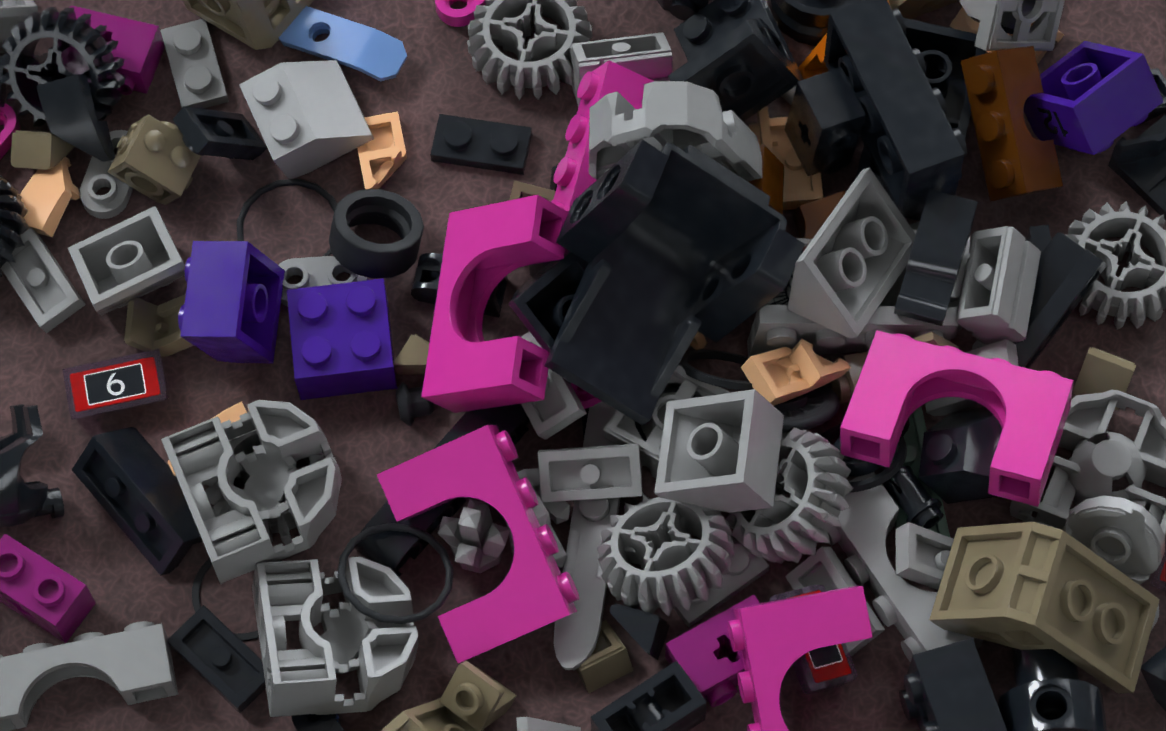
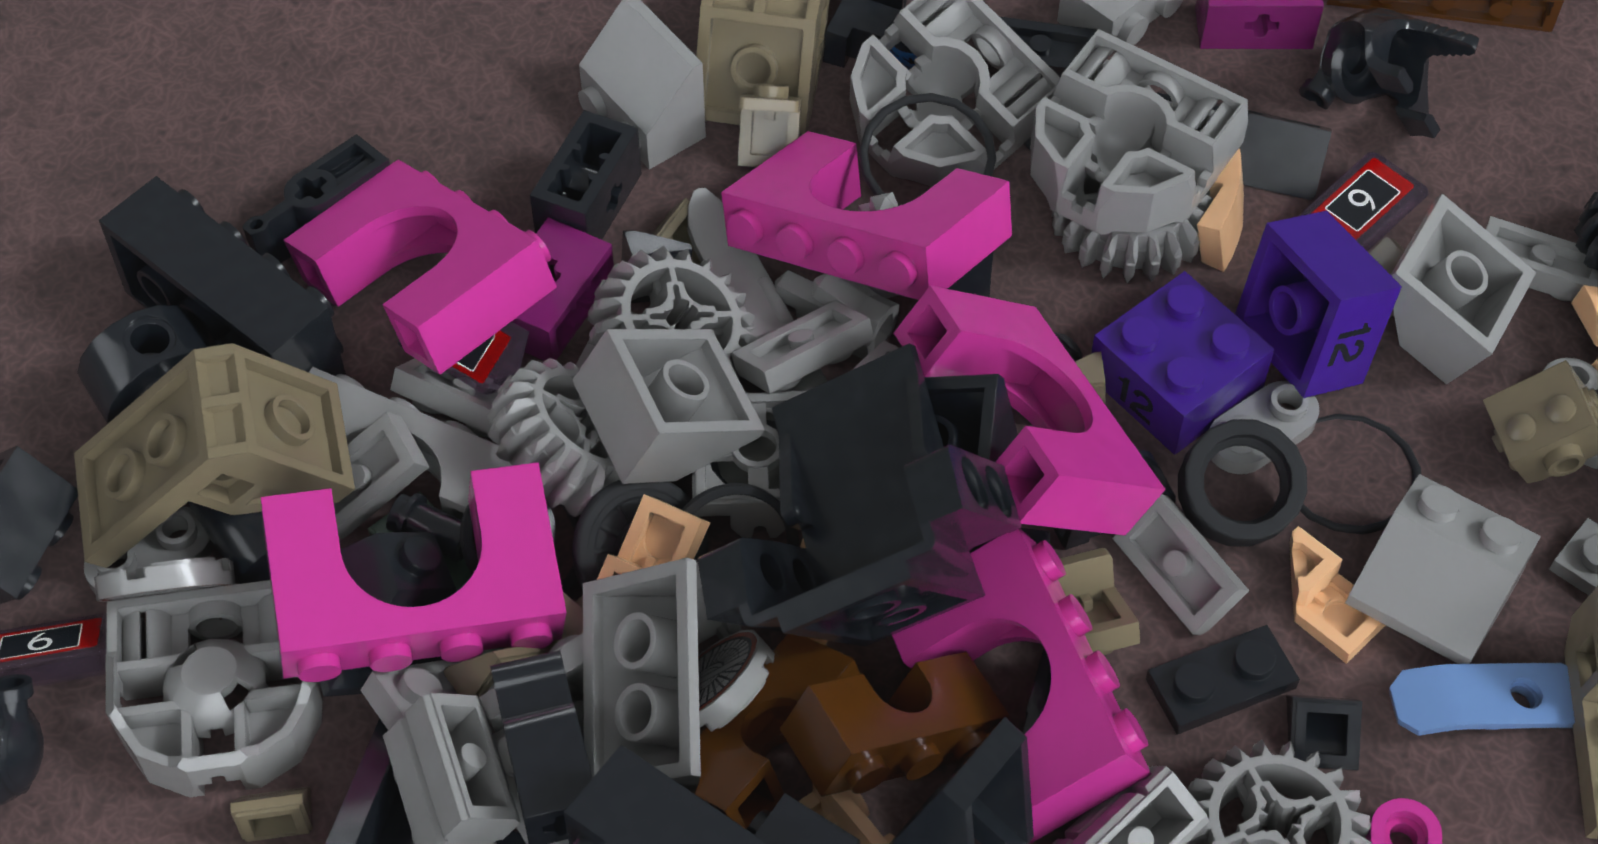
camera: 145 degrees right, 10 degrees down
black plate [172,106,267,160] -> none
light grey connector [589,81,762,182] -> none
none -> light grey plate [1112,494,1249,636]
none -> black slope [1286,694,1362,770]

